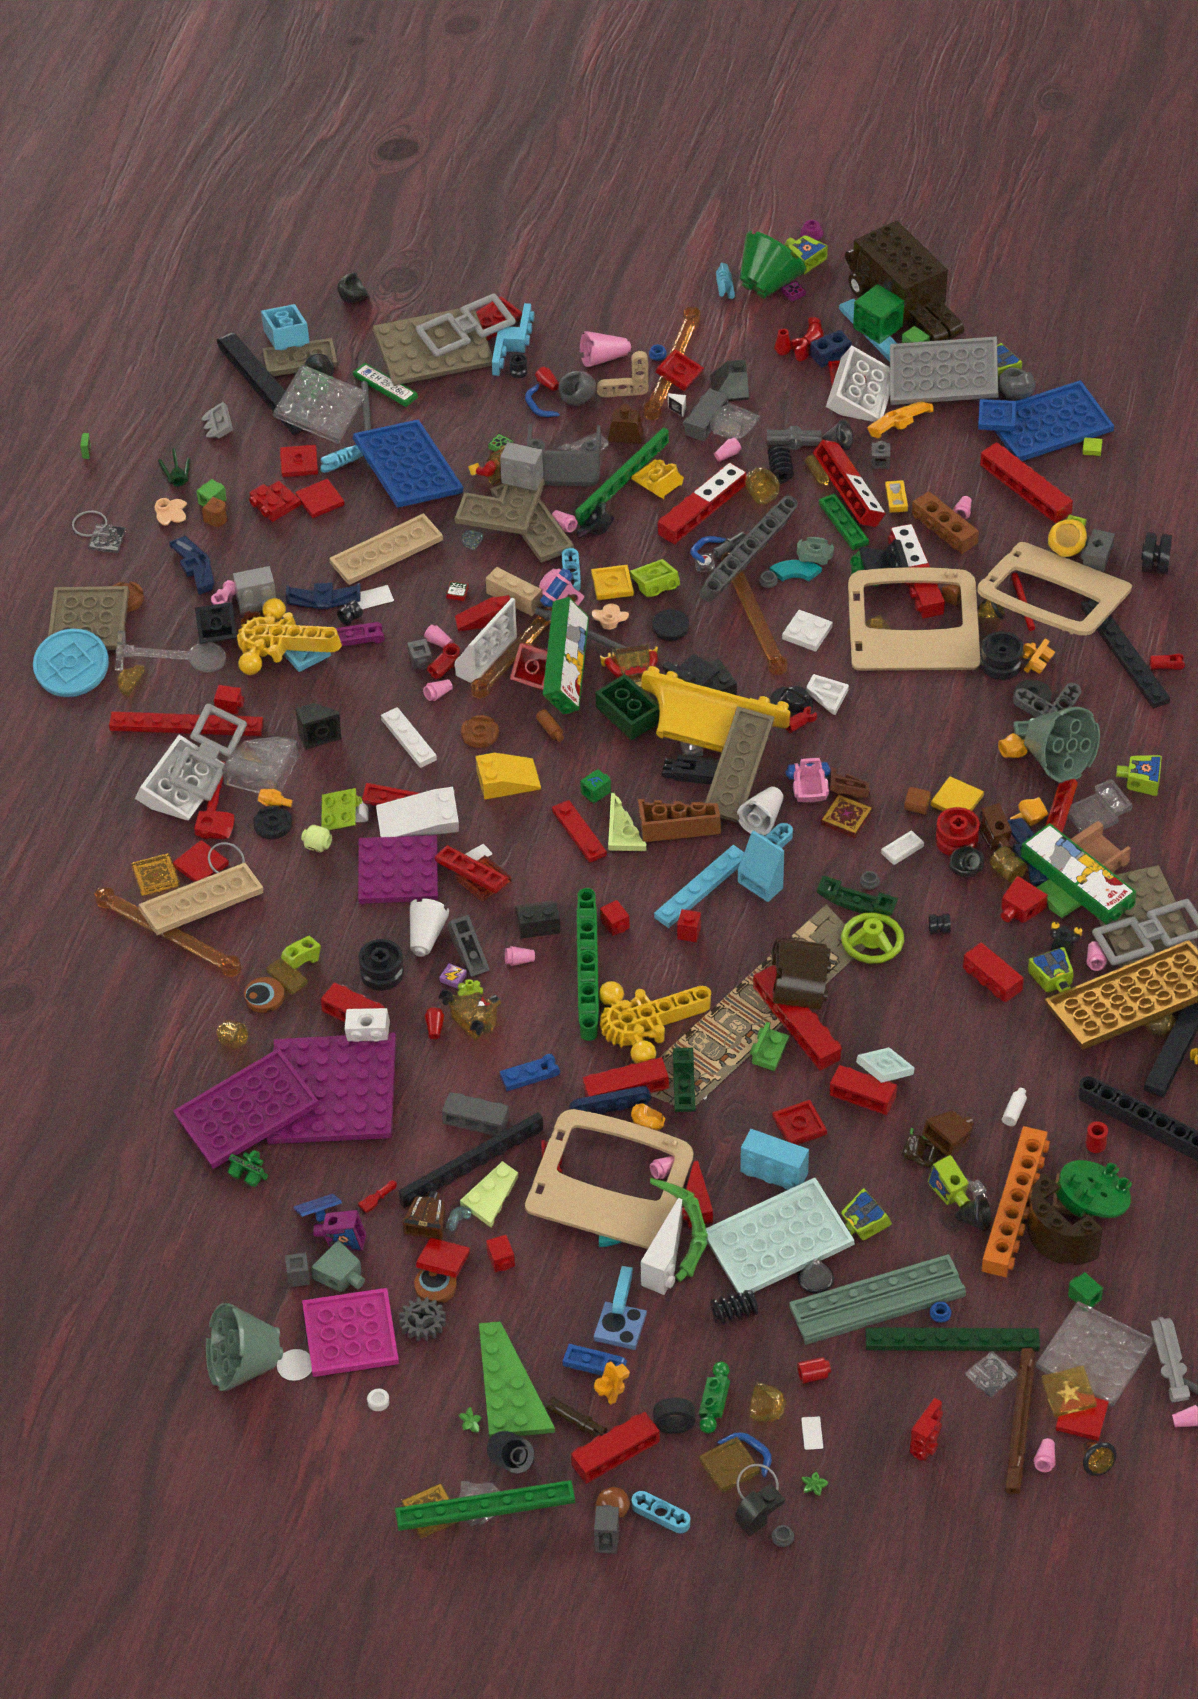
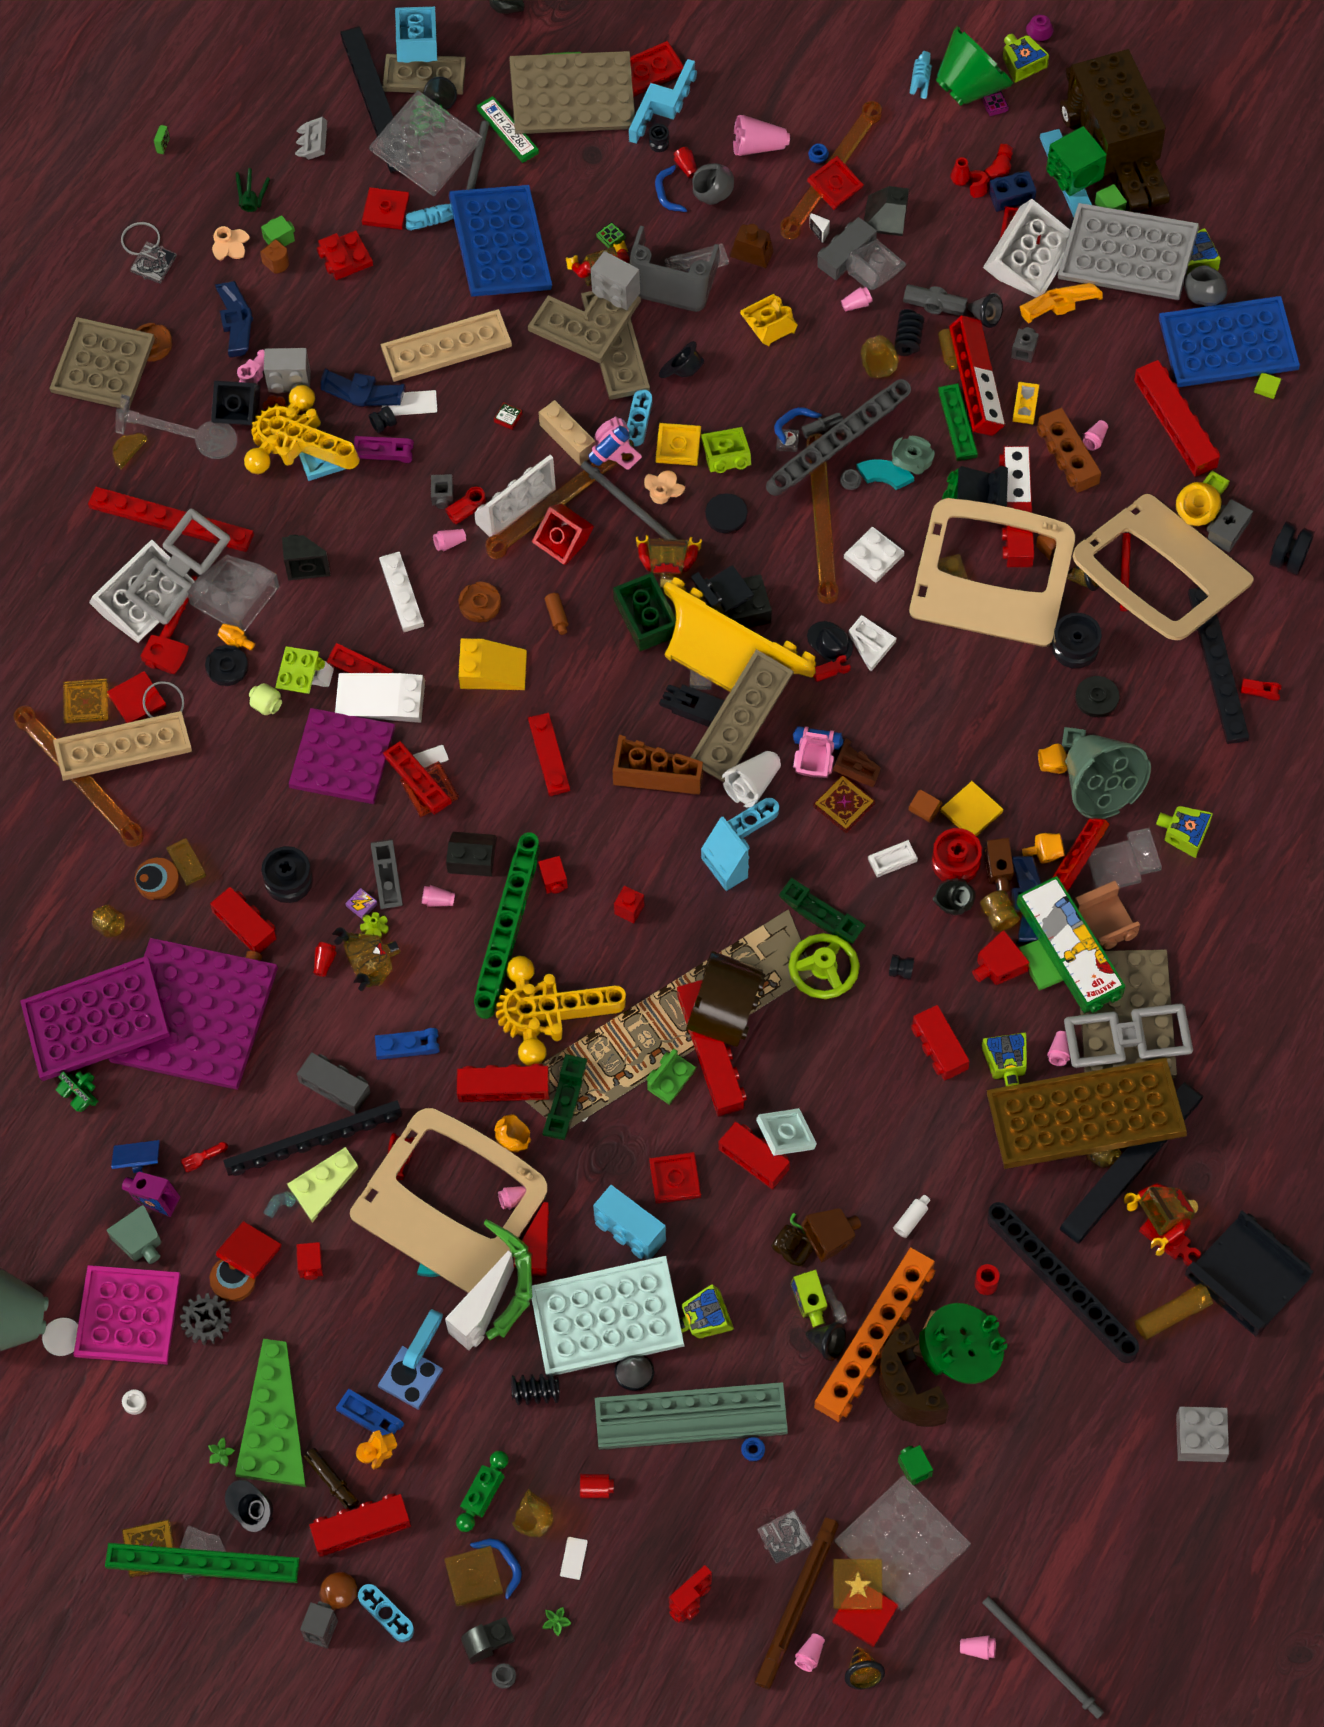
camera: 15 degrees right, 15 degrees up
medium azure plate [33,629,109,697] -> none
red brick [214,685,244,715] -> none
lime leg [281,936,321,969] -> none
dark grey brick [285,1253,310,1287] -> none
red tile [295,479,345,519] -> none
white brick [345,1008,390,1042] -> none
reddish brown torso [403,1190,446,1241] -> none
white cone [410,899,449,957] -> none
light grey bar [415,294,516,357] -> none
bright pink cone [424,625,453,648] -> none
red slope [455,595,510,632] -> none
clear light blue tile [462,530,484,550] -> none
brick [543,597,589,715] -> none
bright pink cone [552,510,578,532] -> none
dark blue plate [569,1086,651,1114] -> none
green tile [575,427,669,526] -> none
green brick [580,769,611,804] -> none
tan beam [596,351,649,397] -> none
yellowish green wing [608,793,646,851] -> none
black tyre [653,1397,695,1434] -> none
medium azure plate [654,845,744,928] -> none
red brick [658,462,746,545] -> none
light grey piece [737,1464,779,1500] -> none
dark grey plate [860,871,880,890] -> none
dark green plate [866,1327,1040,1351] -> none
blue plate [978,399,1016,431] -> none
dark grey beam [1013,683,1082,717] -> none
light orange hips [1023,638,1055,674] -> none
black piece [1050,922,1082,959] -> none
light grey piece [1150,1317,1190,1403] -> none

